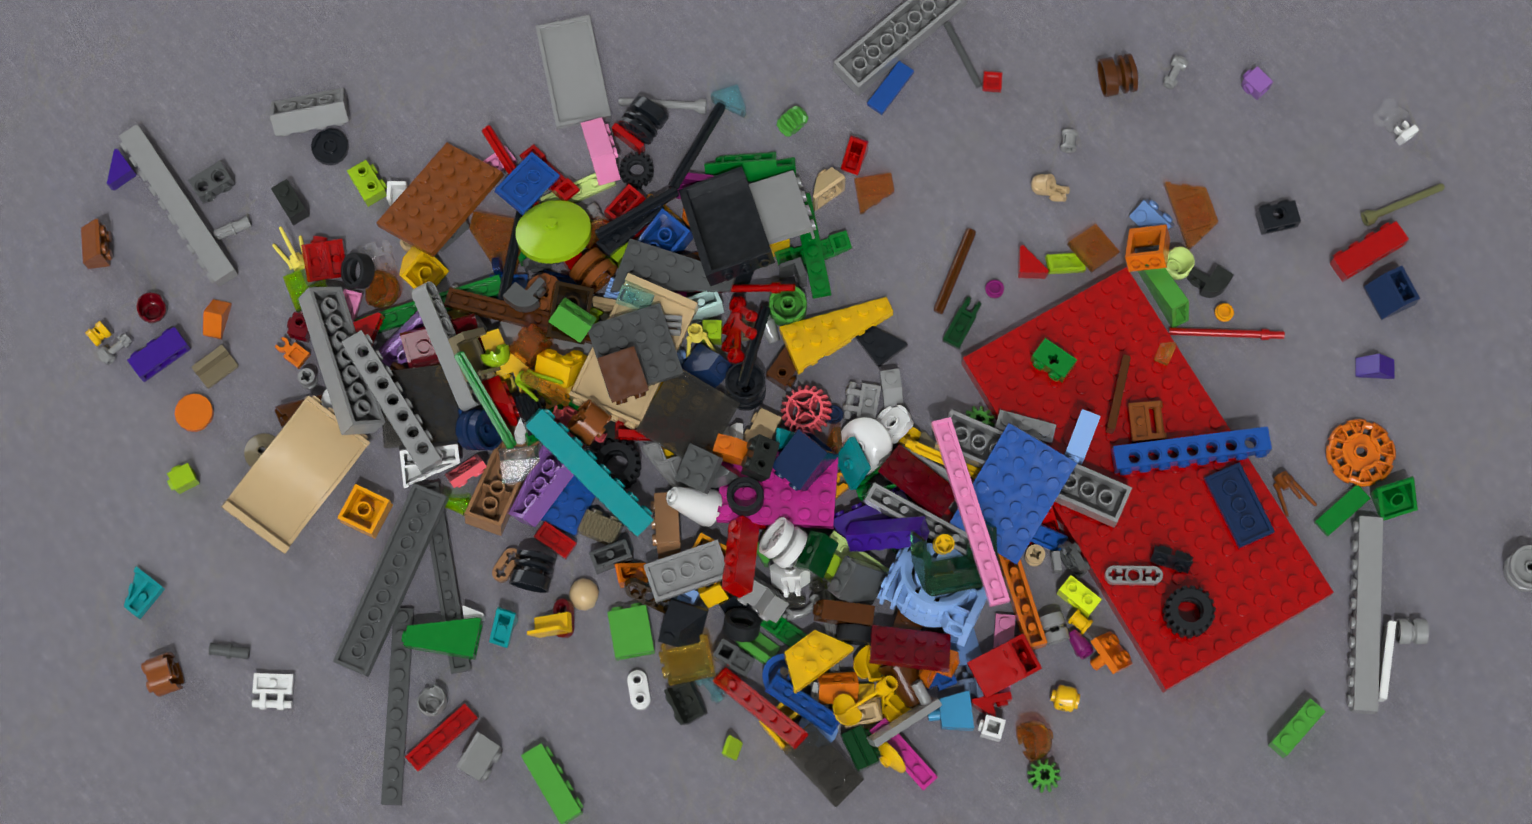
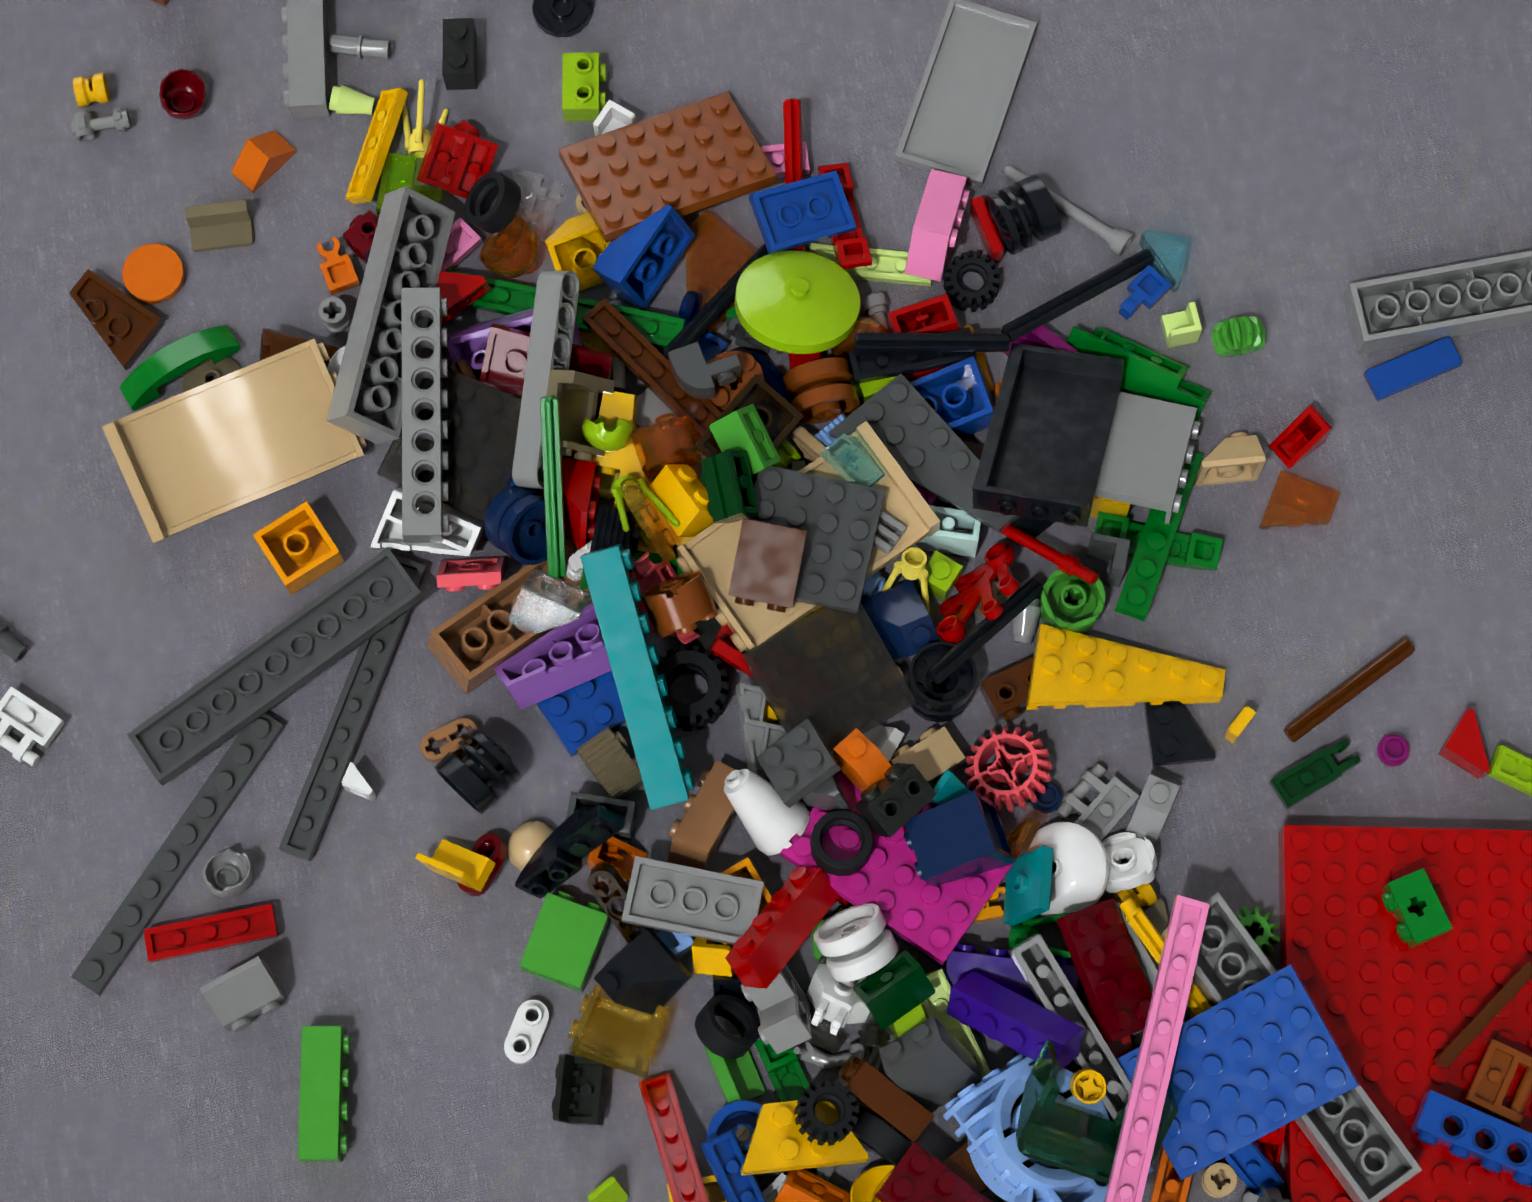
camera: 30 degrees right, 0 degrees up
dark purple brick [127,327,191,382] -> none
lime brick [167,463,200,494] -> none
green slope [402,618,483,660] -> none
clear neon green cone [445,497,470,516] -> none
teal slope [489,607,518,648] -> none
red plate [534,521,577,560] -> none
clear light blue bar [693,668,725,704] -> none
dark grey brick [712,638,755,677] -> none
light grey plate [995,410,1056,445] -> none
light blue brick [1064,409,1101,465] -> none
none -> reddish brown wing [69,269,163,370]
none -> green slope [119,325,241,411]
none -> yellowish green cone [329,84,375,115]
none -> yellow tile [345,87,408,204]
none -> black slope [515,805,624,899]
none -> blue slope [592,204,695,310]
none -> dark green brick [700,450,759,523]
none -> black tyre [794,1080,859,1146]
none -> blue plate [1118,265,1172,320]
none -> yellowish green panel [1160,302,1202,348]
none -> yellow tile [1224,706,1257,744]

